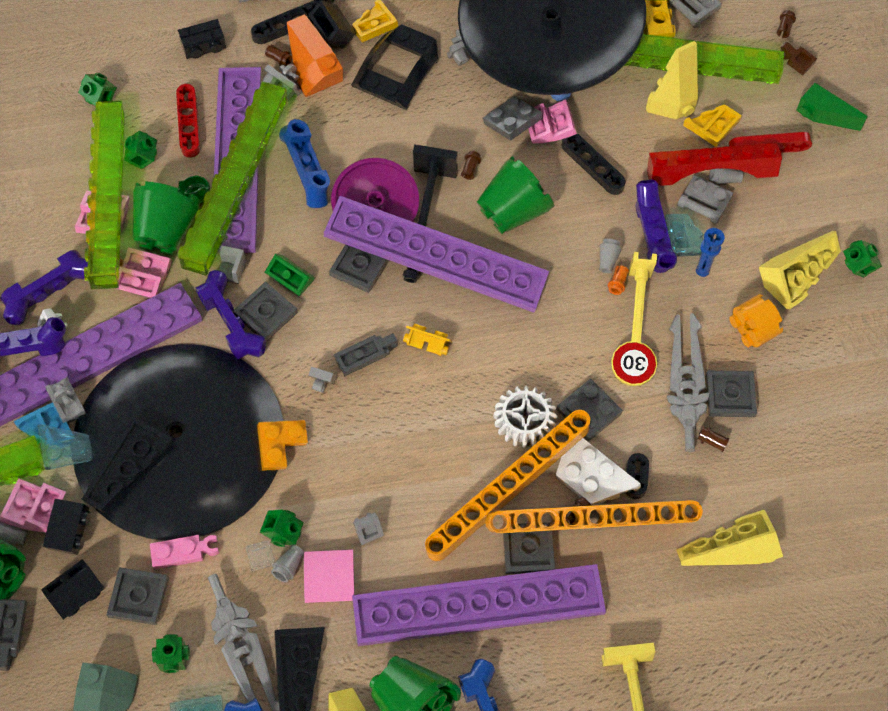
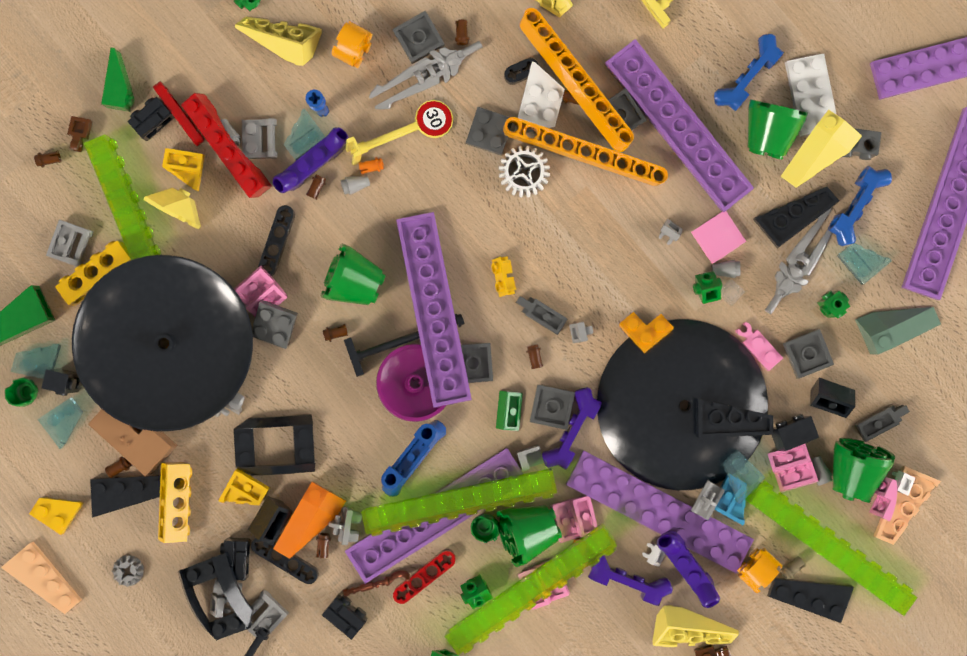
camera: 125 degrees left, 25 degrees up
none -> black brick [127,96,175,141]
none -> reddish brown pin [306,174,326,200]
none -> copper piece [343,570,410,597]
none -> reddish brown pin [526,344,543,369]

